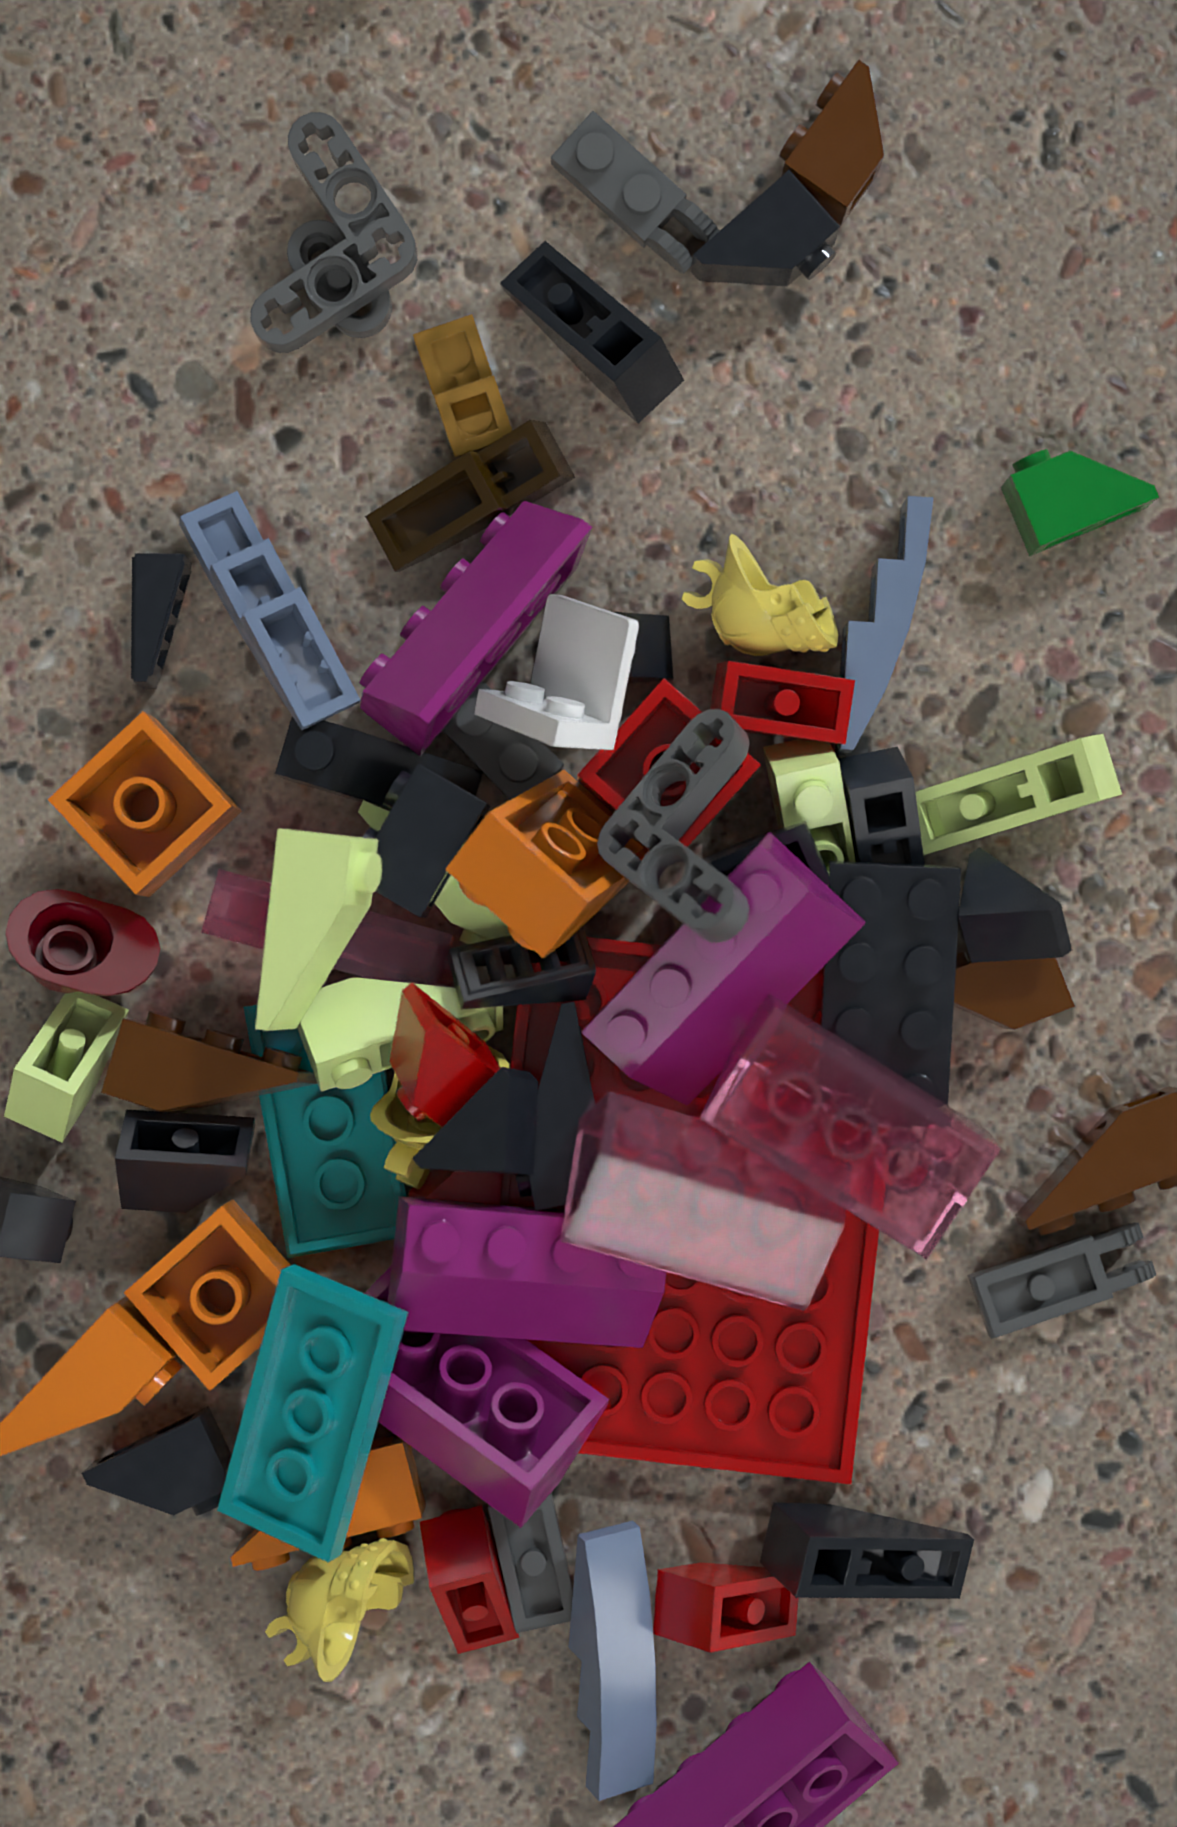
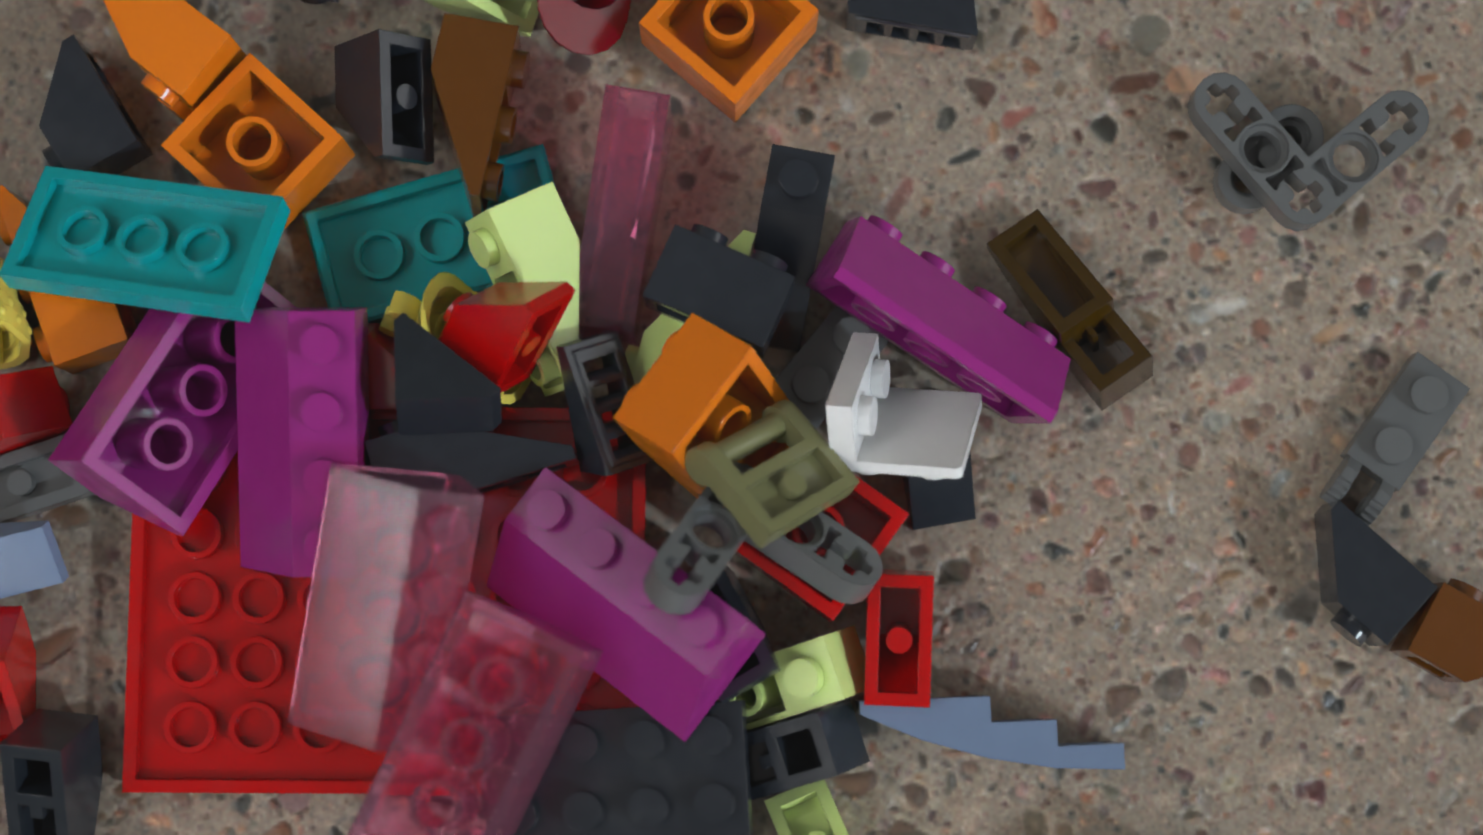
camera: 75 degrees right, 5 degrees down
sand blue slope [179,491,360,730] -> none
yellowish green slope [255,828,382,1031] -> none
pearl gold slope [412,314,512,457] -> none
black slope [499,241,684,424] -> none
light yellow helmet [681,533,839,656] -> none
none -> olive plate [685,400,860,549]

